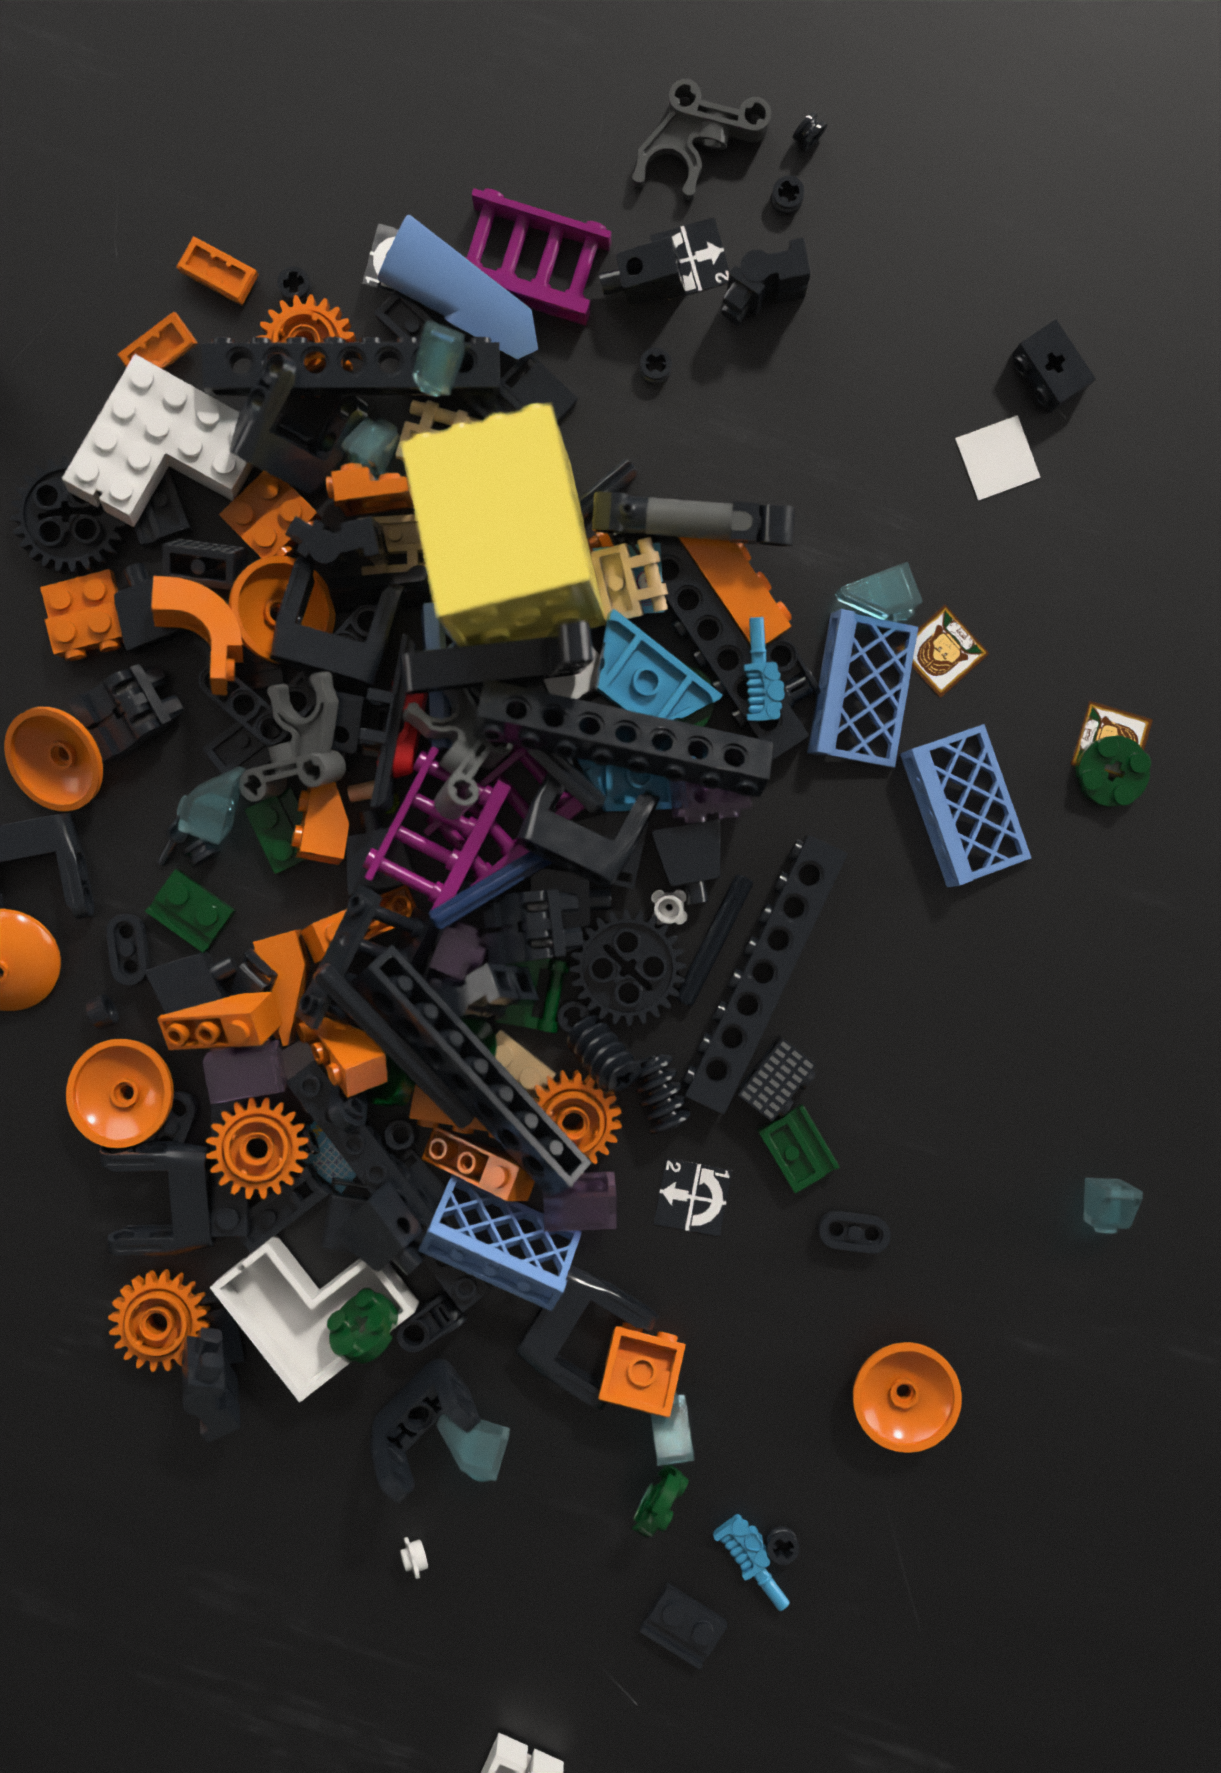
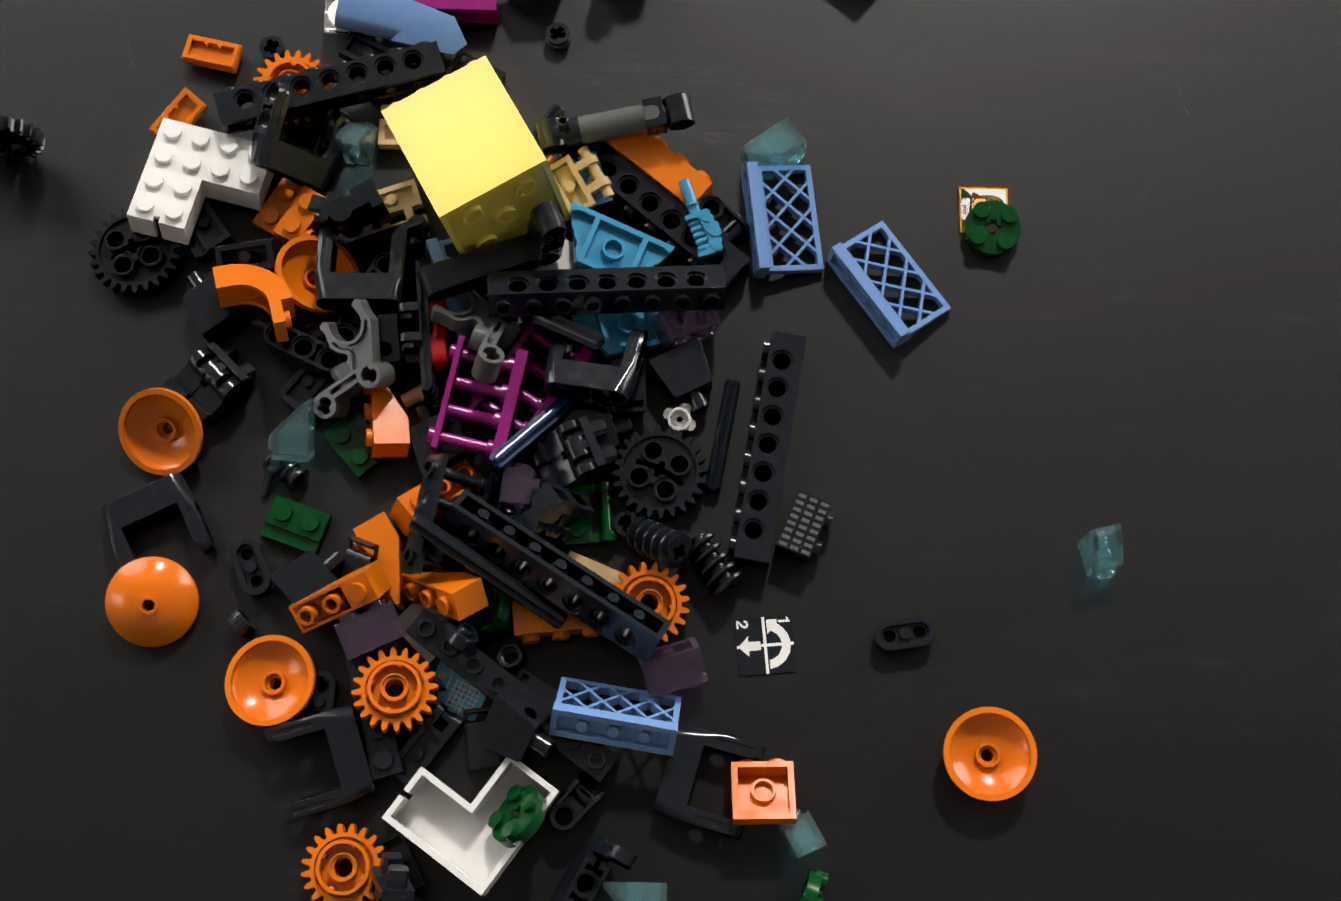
camera: 15 degrees left, 15 degrees down
orange plate [40,569,124,661] -> none
orange plate [326,463,415,517] -> none
clear light blue slope [413,321,464,397] -> none
orange slope [422,1127,535,1201] -> none
dark green plate [758,1104,839,1193] -> none
sticker [896,605,990,698] -> none
white sticker [955,415,1041,501] -> none

